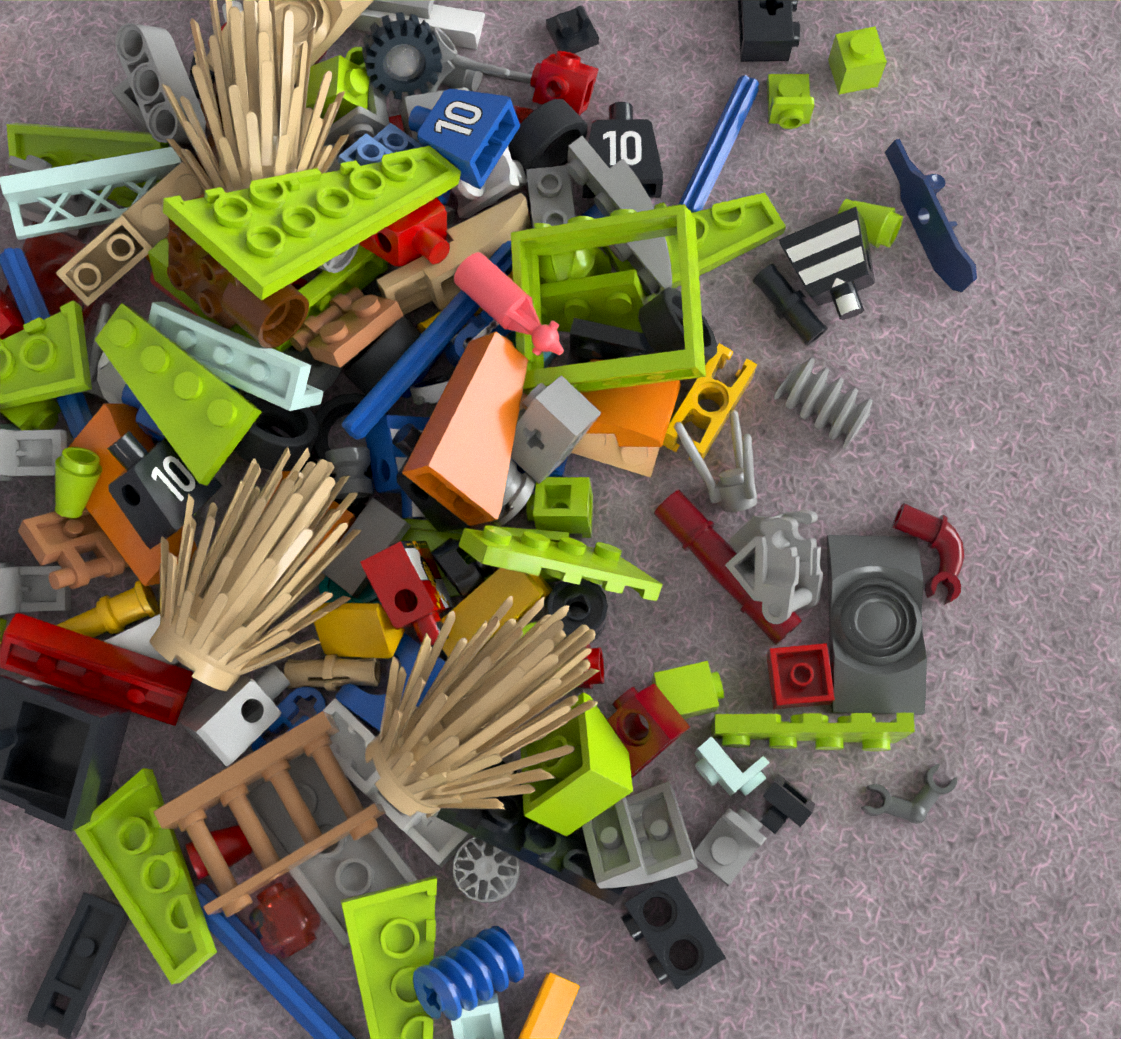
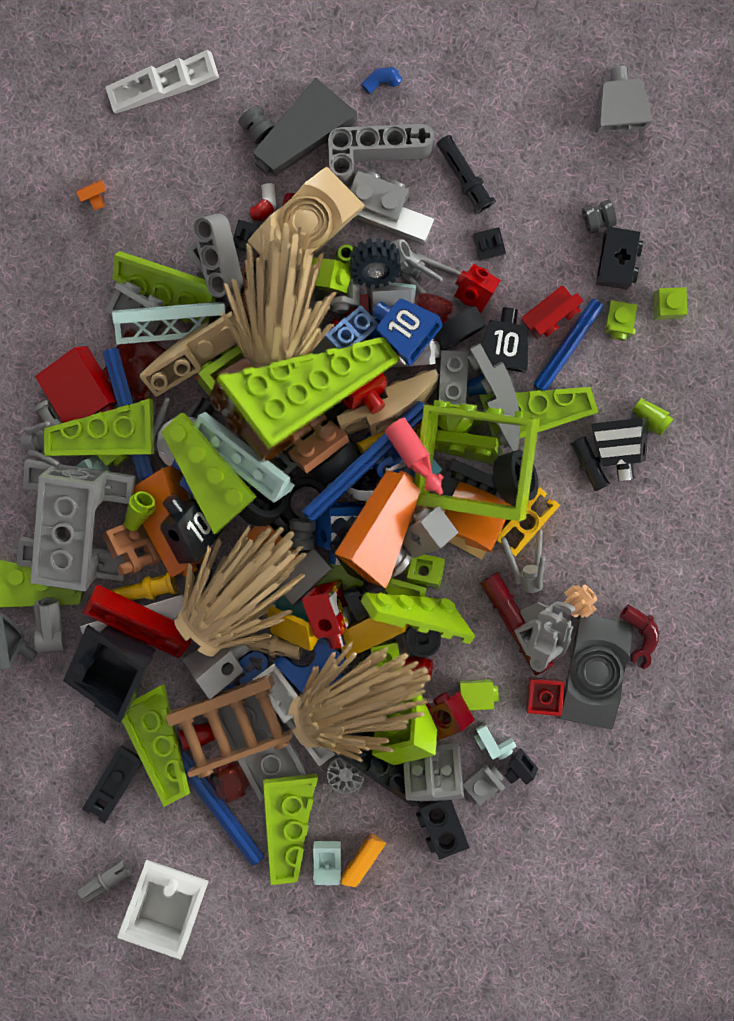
camera: 10 degrees right, 15 degrees up
blue piece [413,926,524,1021] -> none
lime wing [711,713,915,752] -> none
light grey piece [773,357,873,449] -> none
dark grey arm [861,763,957,824] -> none
dark blue piece [885,139,977,292] -> none
none -> red bracket [521,285,583,339]
none -> light nougat gear [564,585,597,618]

